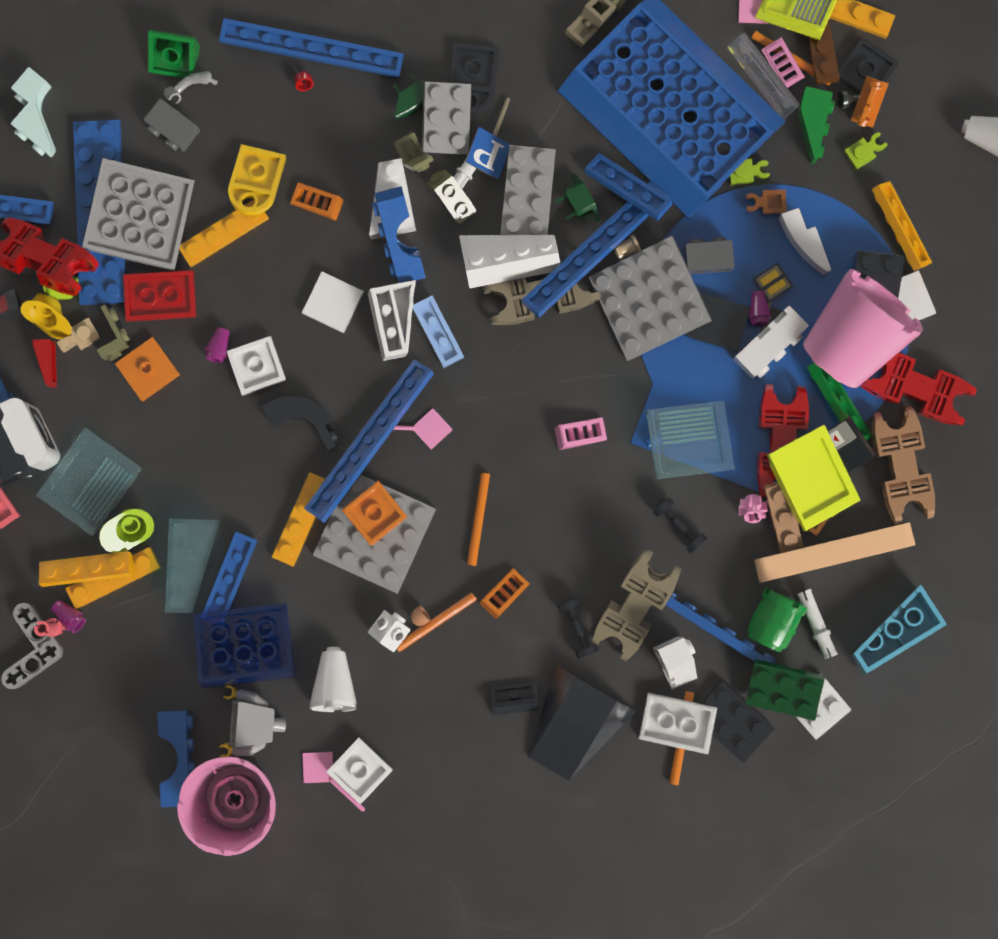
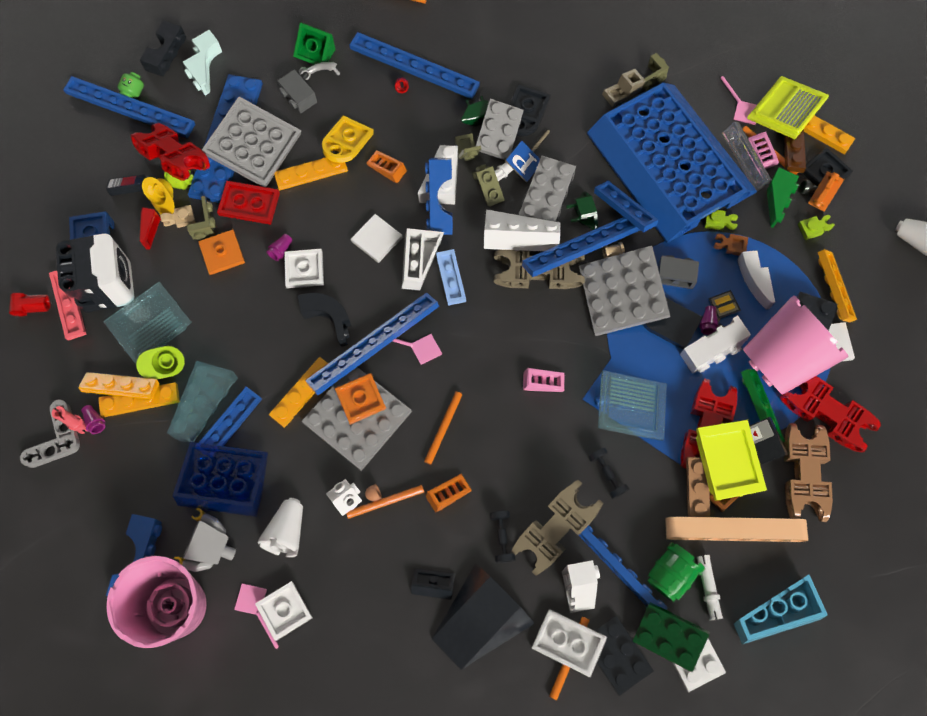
camera: 15 degrees right, 15 degrees down
bright pink gear [739,494,768,523] -> none

